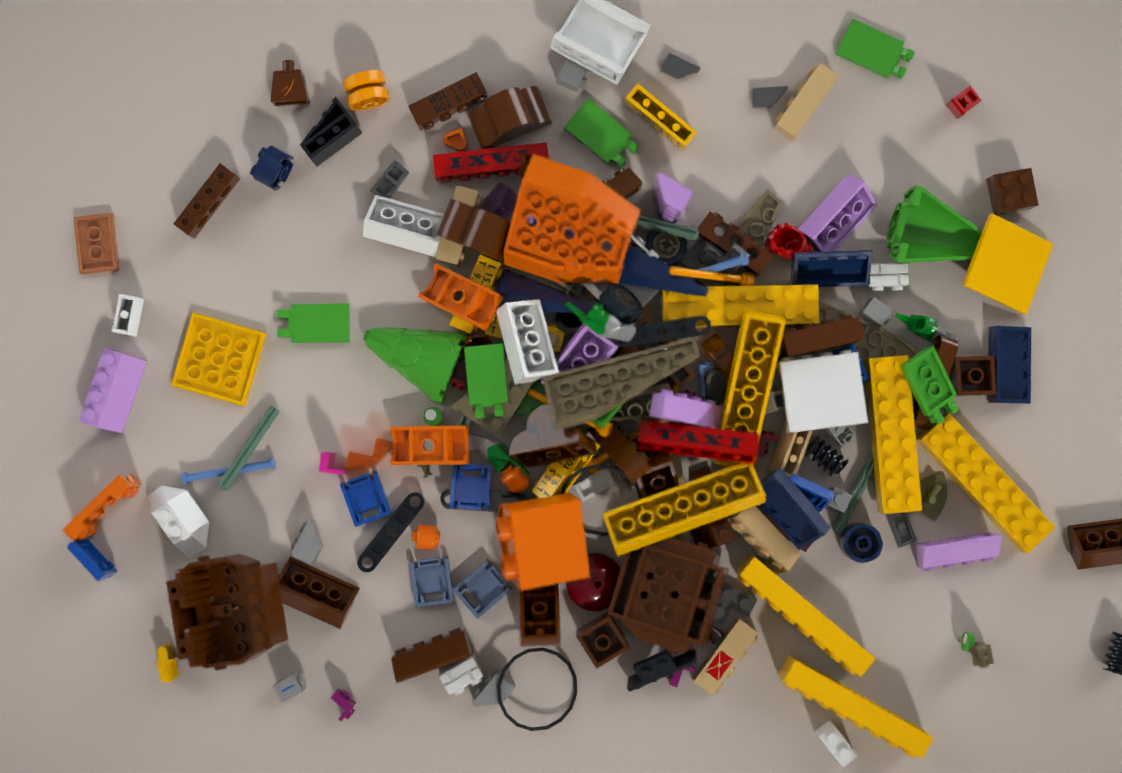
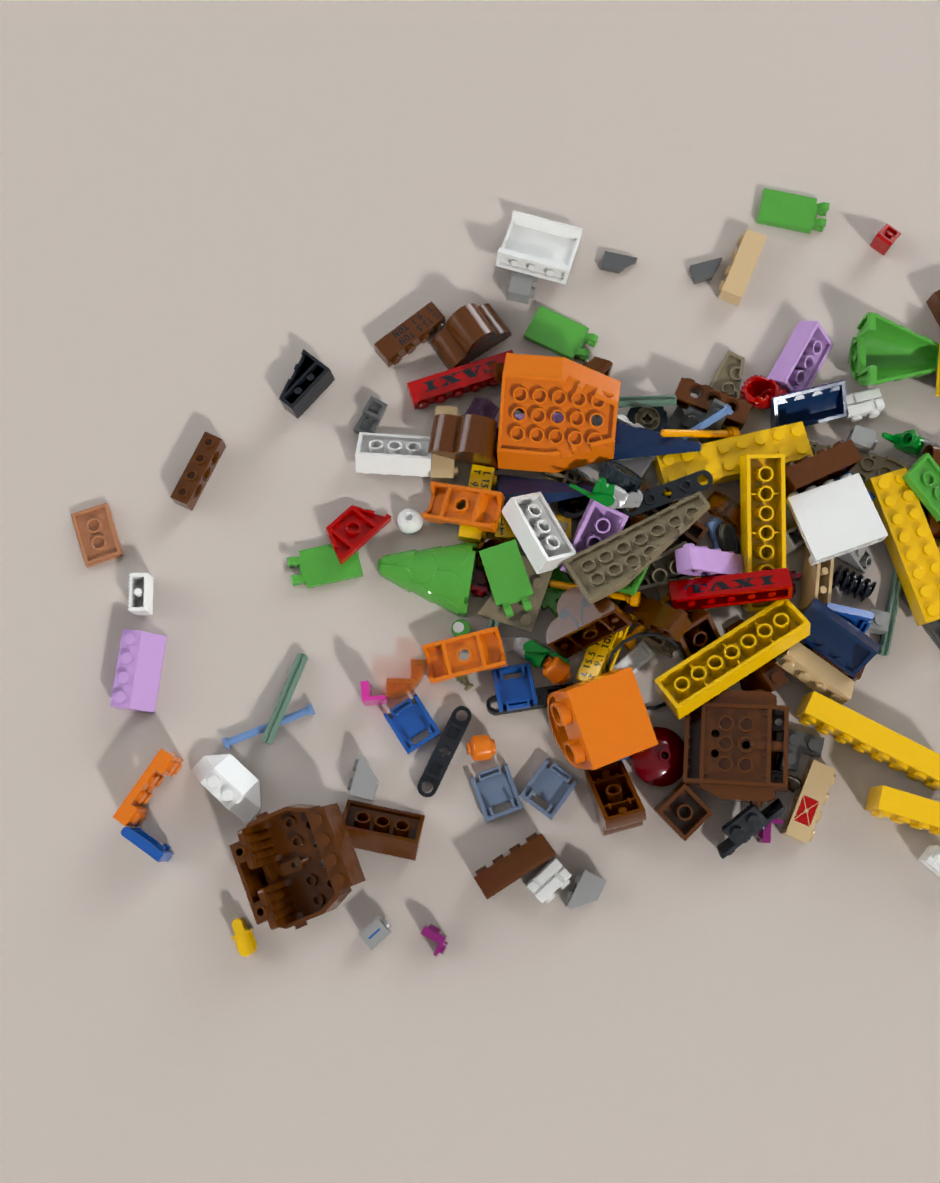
camera: 10 degrees left, 10 degrees down
yellow tile [171,312,267,407] -> none
dark blue brick [250,145,294,191] -> none
reddish brown torso [271,60,311,106] -> none
light orange wheel [343,70,390,111] -> none
orange tile [443,127,468,152] -> none
black piece [497,647,577,731] -> none
yellow brick [625,83,697,151] -> none
lavender slope [652,172,694,224] -> none
dark blue brick [839,523,883,563] -> none
none -> red wing [326,505,392,565]
none -> white brick [397,508,423,534]

